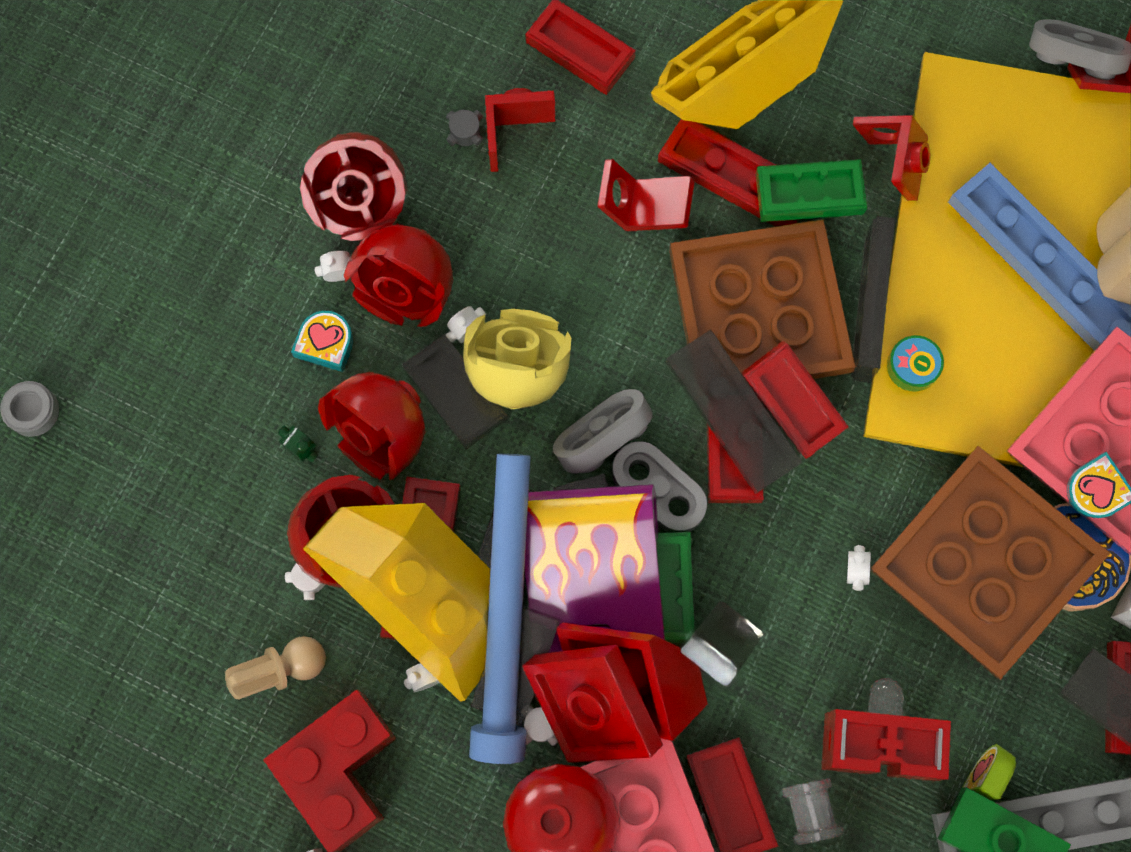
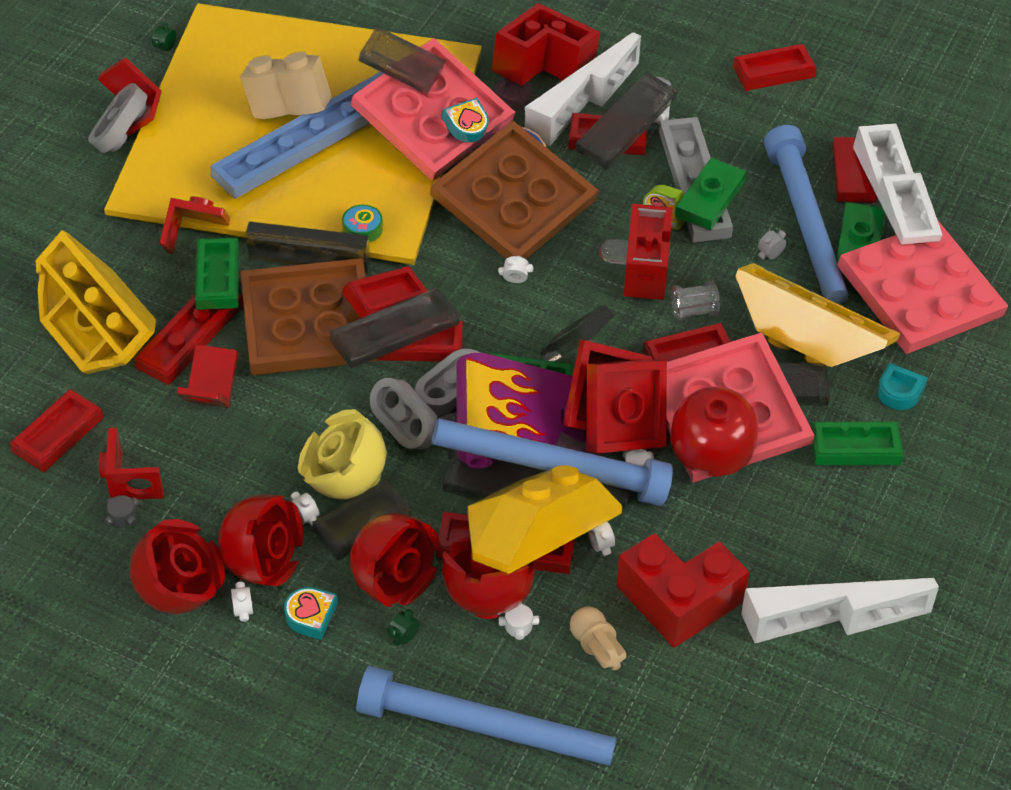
camera: 90 degrees left, 25 degrees down
none -> medium blue piece [356,666,617,766]

